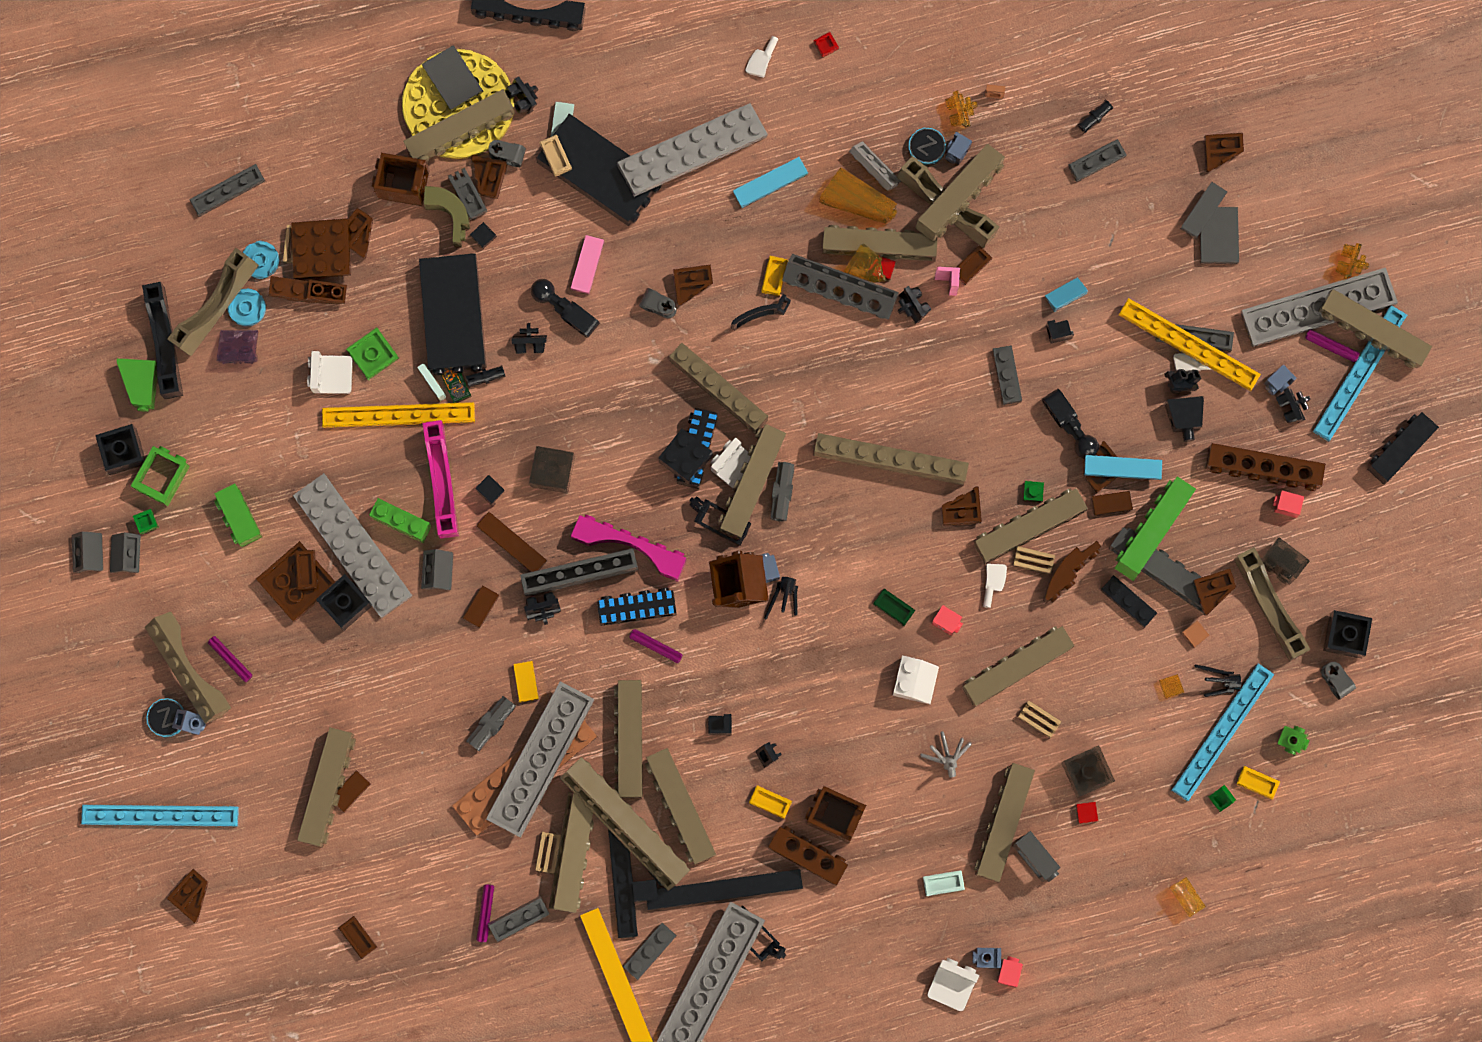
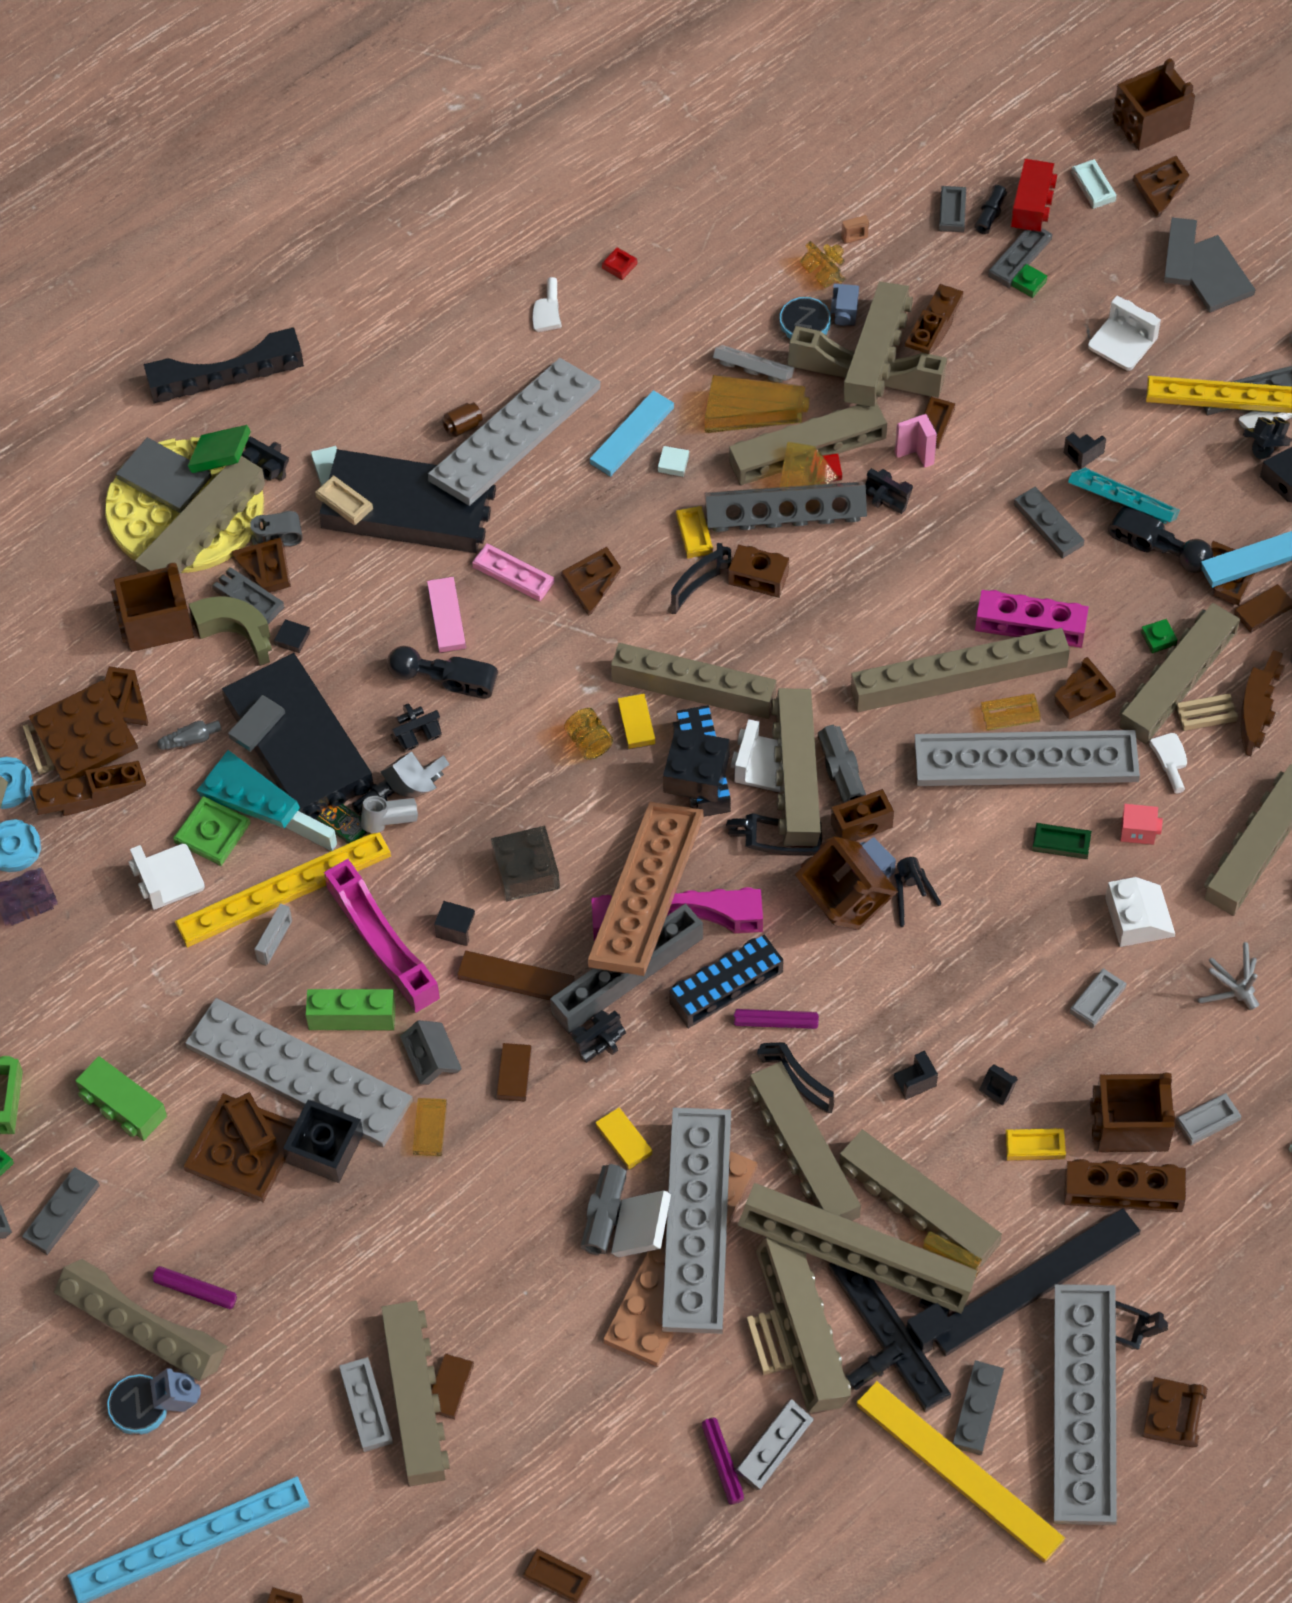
camera: 25 degrees left, 20 degrees down
dark grey piece [639,288,677,319] -> none
medium azure slope [1045,277,1088,312] -> none
none -> dark grey plate [22,1167,100,1255]
none -> dark grey piece [157,720,222,750]
none -> green tile [188,425,251,473]
none -> teal wing [197,750,300,829]
none -> dark grey tile [228,695,285,752]
none -> light grey tile [255,903,292,966]
none -> light grey plate [339,1357,393,1452]
none -> light grey piece [361,796,418,833]
none -> brick [381,751,449,798]
none -> clear yellow tile [412,1098,447,1156]
none -> reddish brown brick [442,402,483,437]
none -> bright pink tile [472,543,554,602]
none -> clear yellow wheel [564,708,614,760]
none -> nougat plate [588,802,704,976]
none -> white tile [611,1190,671,1257]
none -> yellow tile [618,694,655,749]
none -> light aqua tile [658,446,689,477]
none -> reddish brown brick [729,544,789,598]
none -> black sword [757,1042,835,1113]
none -> reddish brown brick [831,789,894,841]
none -> black pin [845,1340,906,1391]
none -> reddish brown slope [905,284,964,354]
none -> light grey plate [914,730,1140,786]
none -> clear yellow tile [923,1231,982,1279]
none -> dark grey tile [939,186,967,232]
none -> dark pink brick [975,590,1089,648]
none -> clear yellow tile [980,693,1041,731]
none -> red brick [1011,158,1058,232]
none -> green plate [1012,264,1048,298]
none -> teal wing [1068,467,1180,524]
none -> light grey tile [1070,968,1127,1028]
none -> light aqua tile [1071,159,1117,209]
none -> white bracket [1088,296,1161,371]
none -> reddish brown container [1112,58,1195,151]
none -> reddish brown plate [1143,1377,1208,1448]
none -> light grey tile [1175,1093,1241,1145]

